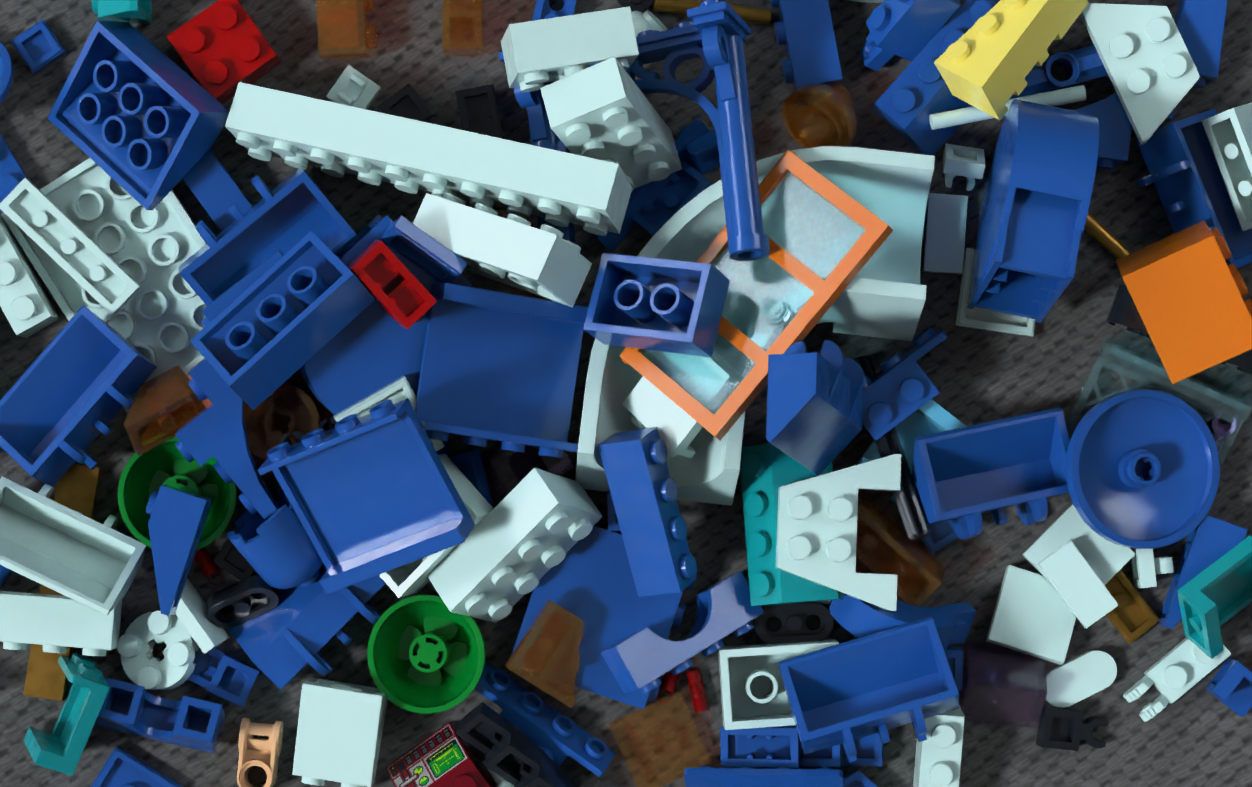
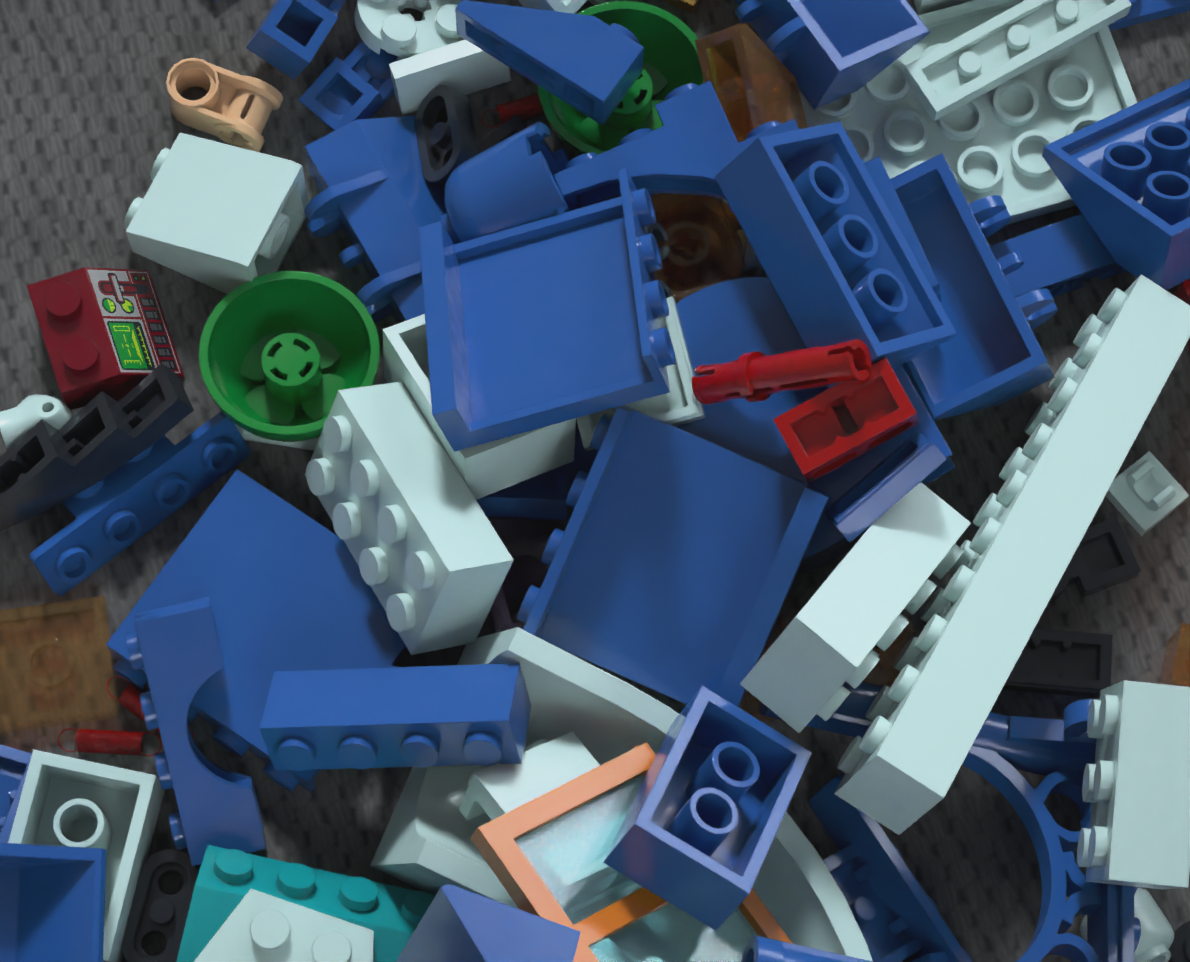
camera: 105 degrees right, 15 degrees down
clear orange wing [505,599,584,708] -> none
light aqua brick [540,56,682,192] -> none
none -> red pin [692,339,872,405]

